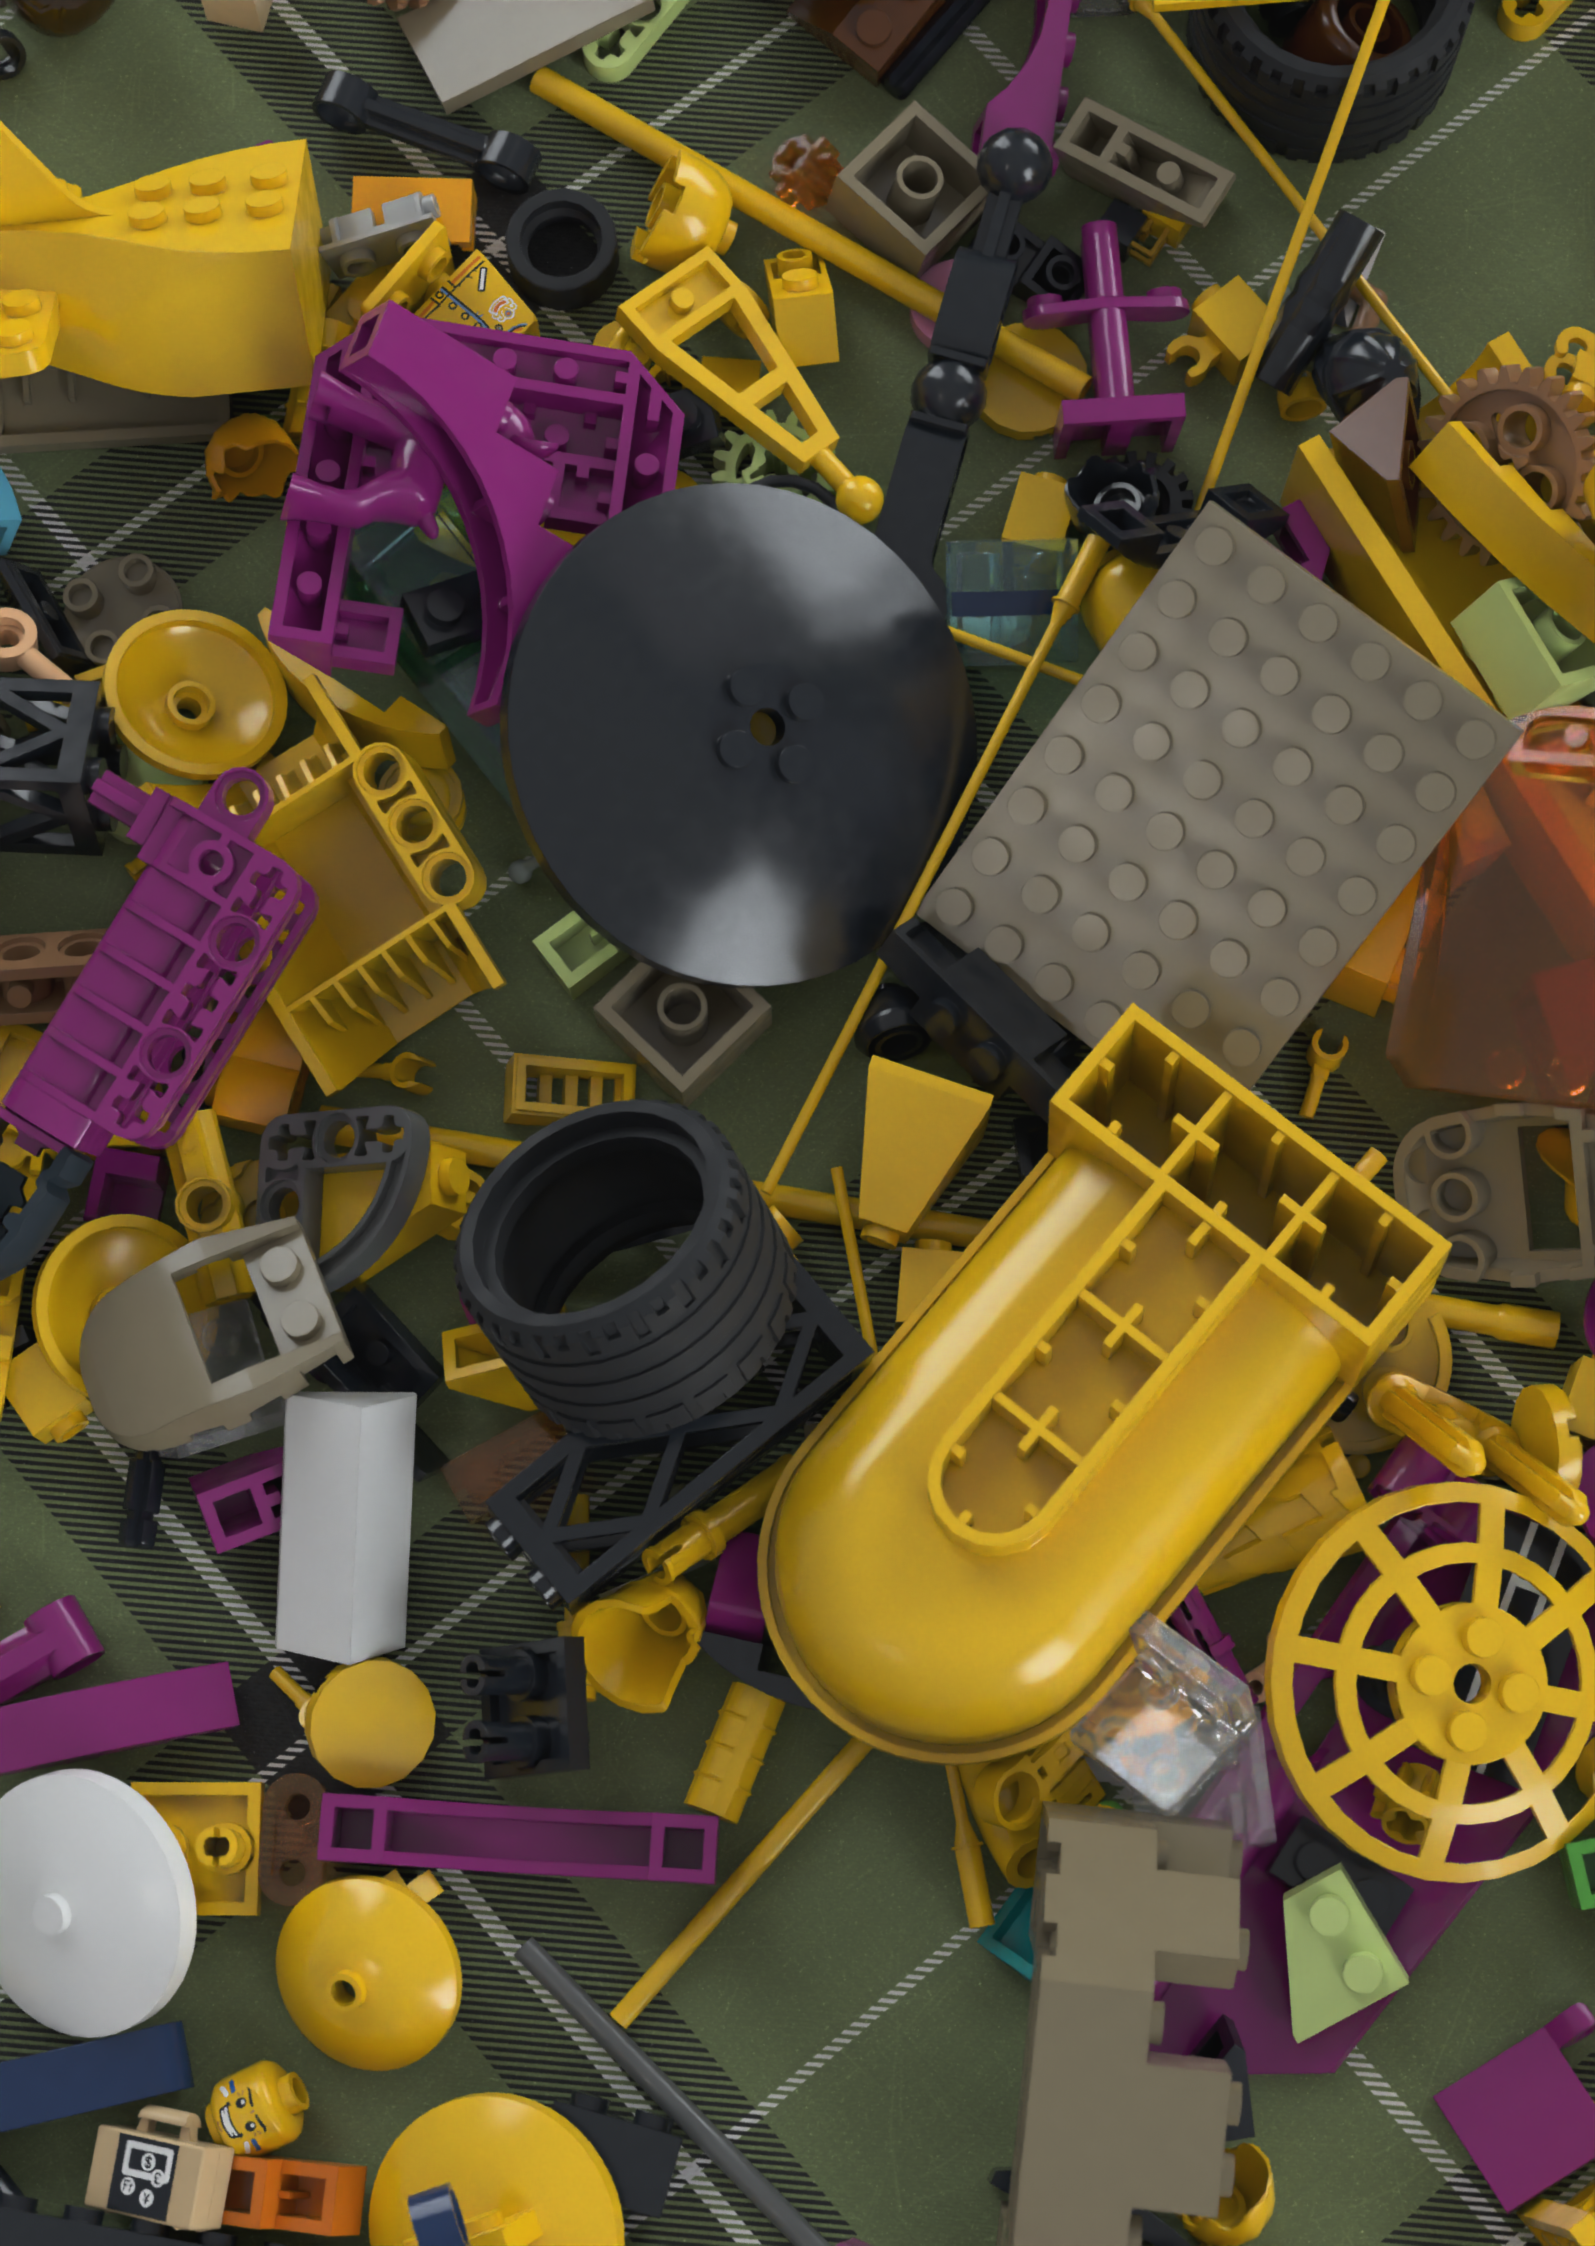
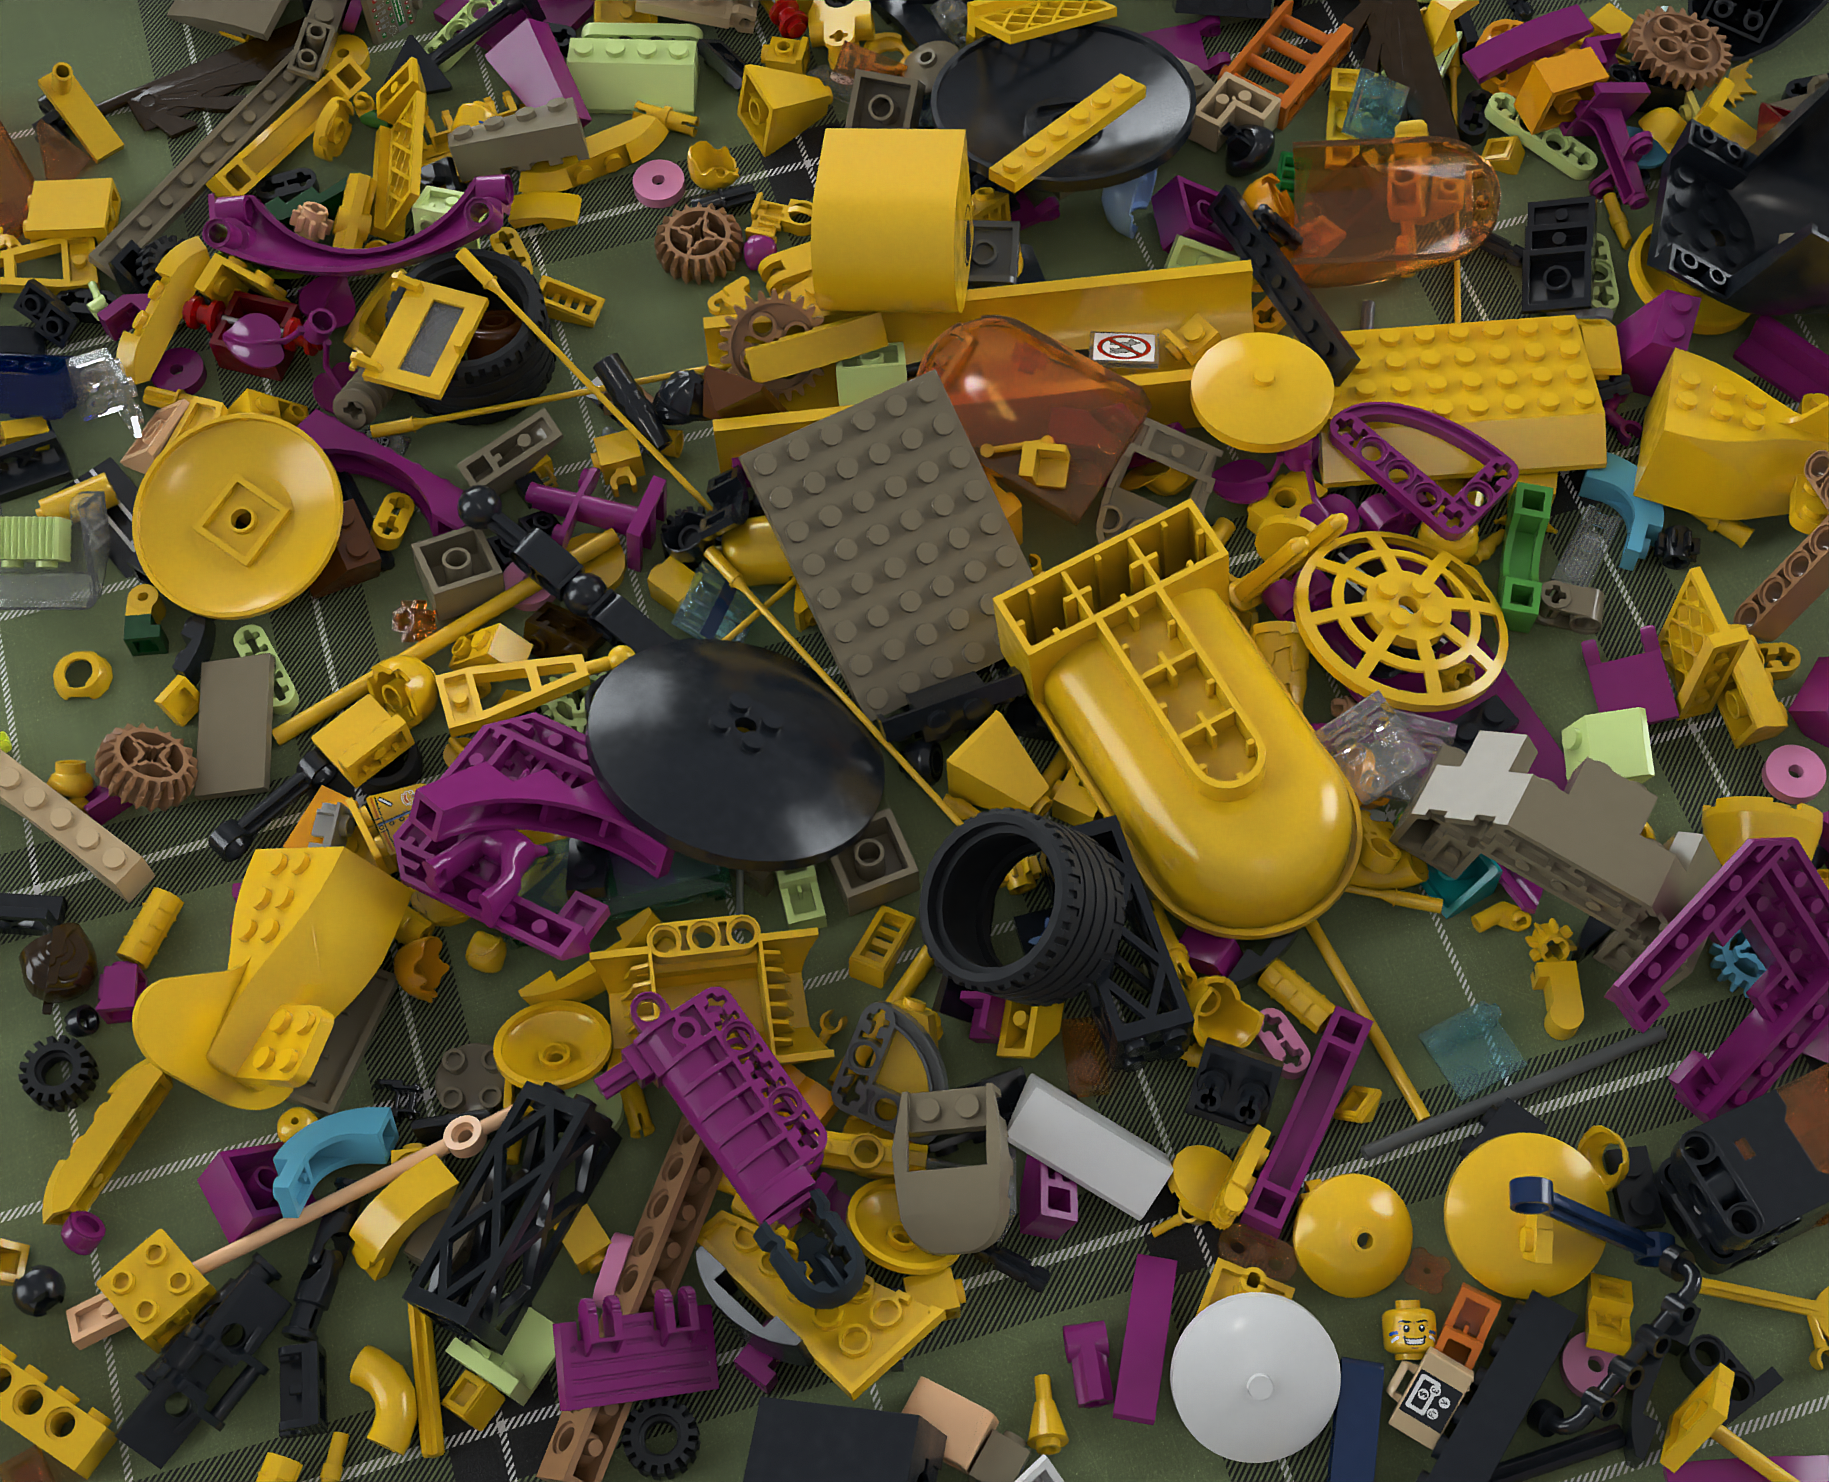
camera: 65 degrees left, 15 degrees down
yellowish green wing [1283,1862,1409,2043] -> none
none -> magenta window [95,961,148,1024]
none -> yellow axle [116,887,184,970]
none -> yellow bracket [311,694,415,789]
none -> yellow beam [370,492,415,551]
none -> black piece [374,1079,424,1123]
none -> dark brown bracket [523,601,606,673]
none -> yellow slope [539,275,605,328]
none -> yellow piece [943,794,981,820]
none -> yellow hinge [980,435,1054,458]
none -> yellow panel [1018,441,1071,490]
none -> yellow hinge [1209,1124,1271,1230]
none -> bright pink beam [1254,1008,1310,1080]
none -> yellow slope [1333,1085,1382,1123]
none -> clear orange plate [1403,1247,1451,1295]
none -> clear light blue hinge [1418,1000,1528,1101]
none -> yellow arm [1471,901,1532,933]
none -> yellow gear [1525,918,1577,962]
none -> yellow leg [1530,961,1584,1041]
none -> yellowish green slope [1561,707,1655,784]

